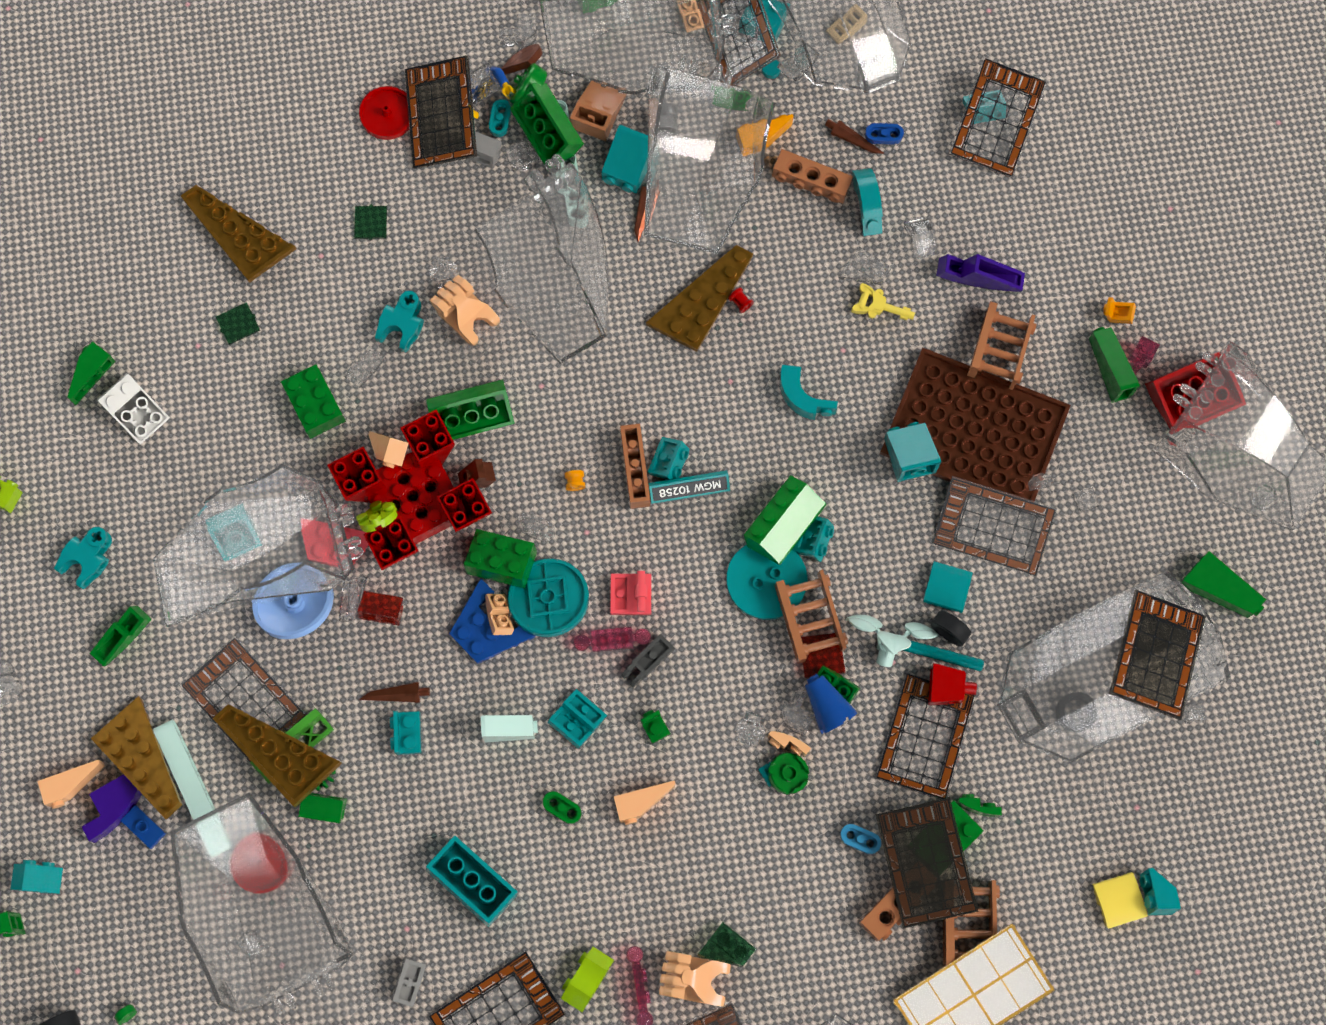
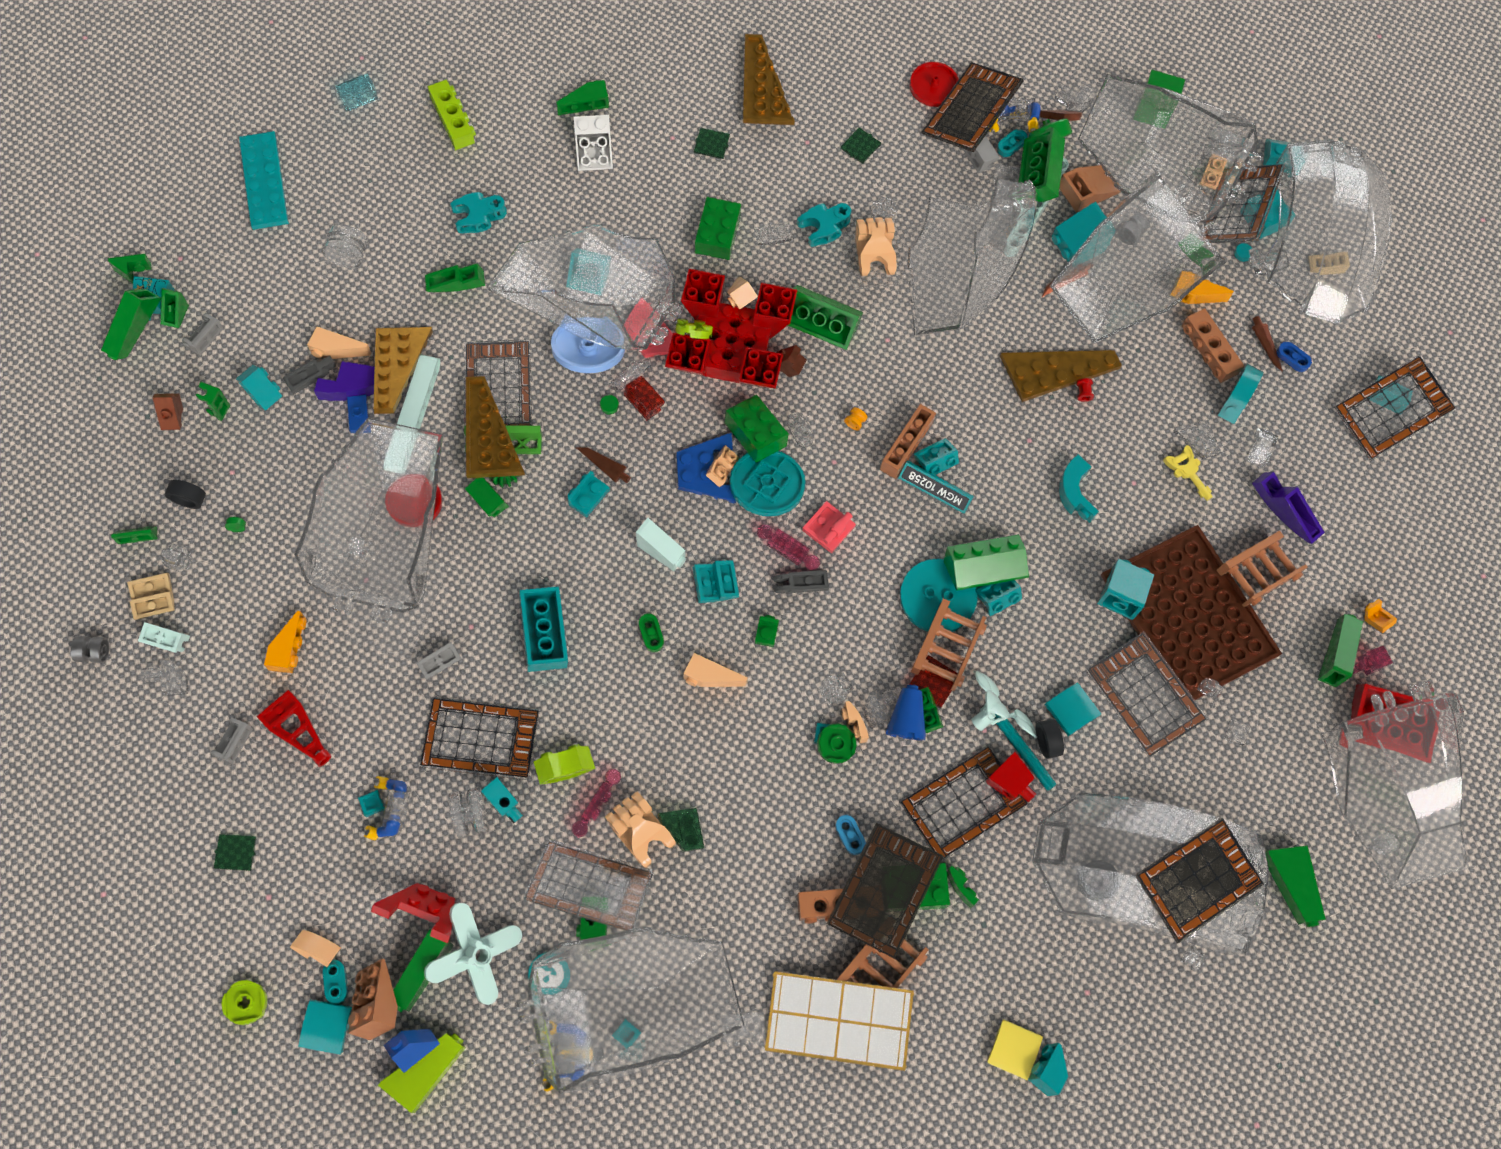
camera: 35 degrees right, 5 degrees down
none -> dark grey hinge [283,356,336,395]
none -> green tile [600,395,619,415]

